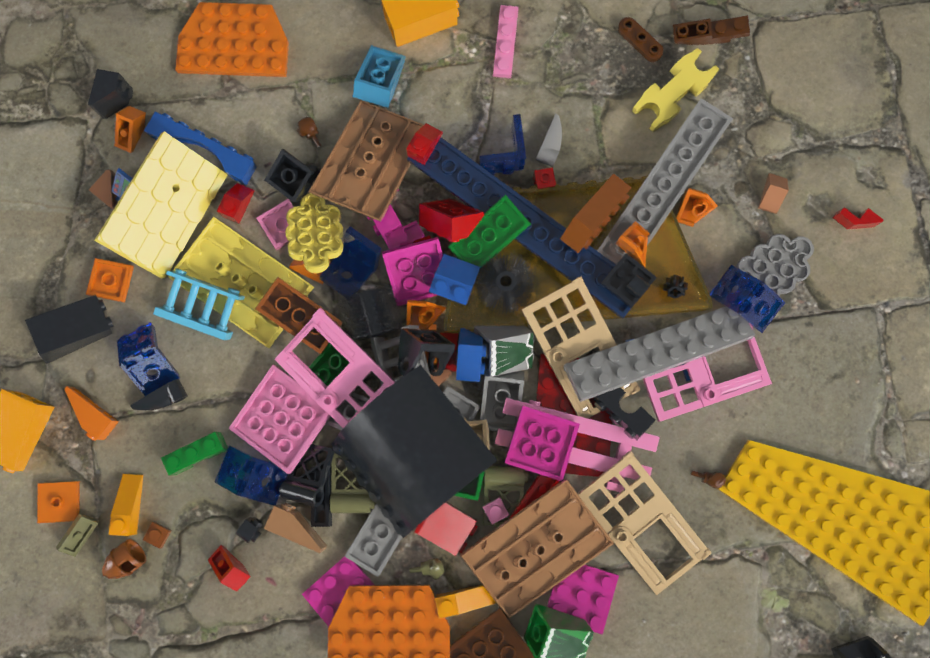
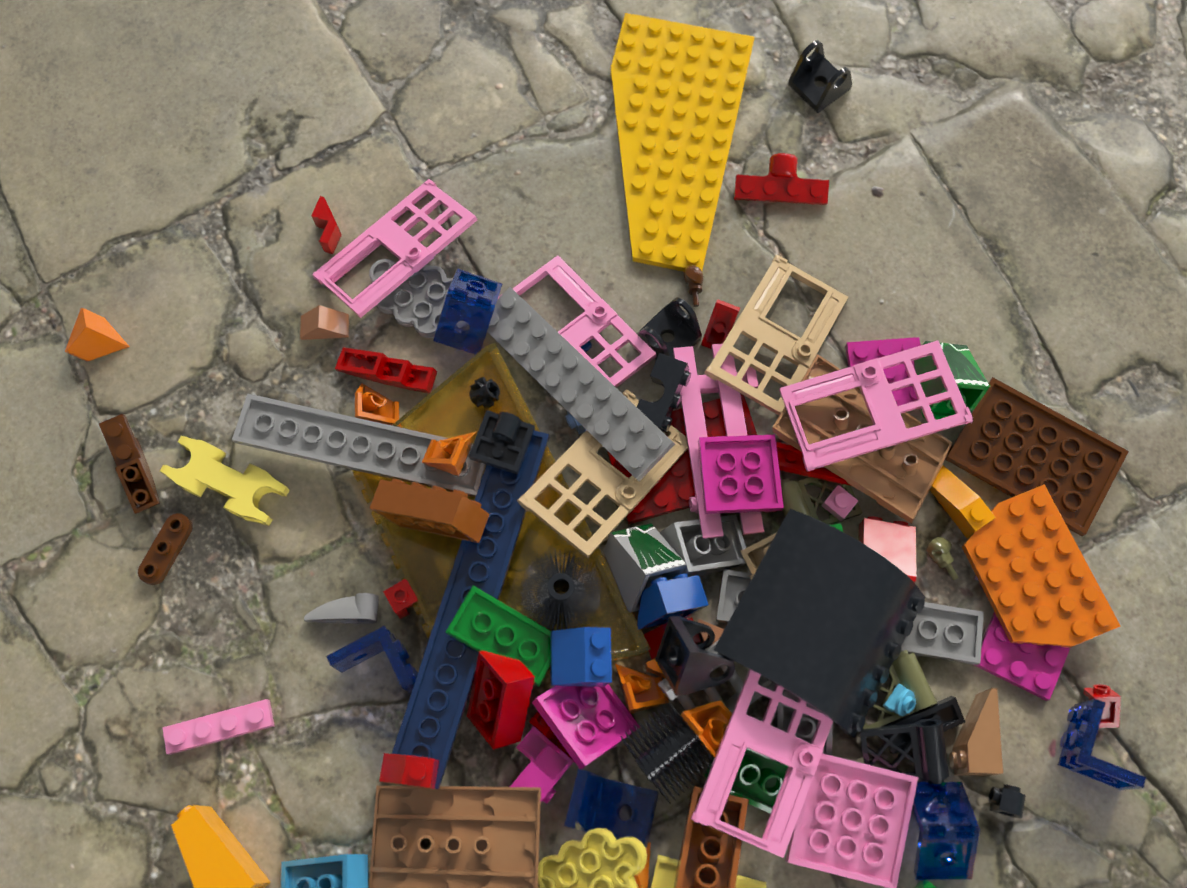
camera: 110 degrees left, 10 degrees down
red slope [208,545,251,592] -> none
none -> orange slope [65,308,130,361]
none -> bright pink door [312,179,477,318]
none -> red slope [335,347,437,394]
none -> black hose [636,297,702,360]
none -> orange slope [681,700,732,759]
none -> red slope [701,299,740,349]
none -> red plate [734,153,829,205]
none -> bright pink door [779,341,973,472]
none -> medium azure plate [883,683,916,716]
none -> clear blue bracket [1058,699,1146,790]
none -> bracket [1083,684,1121,728]

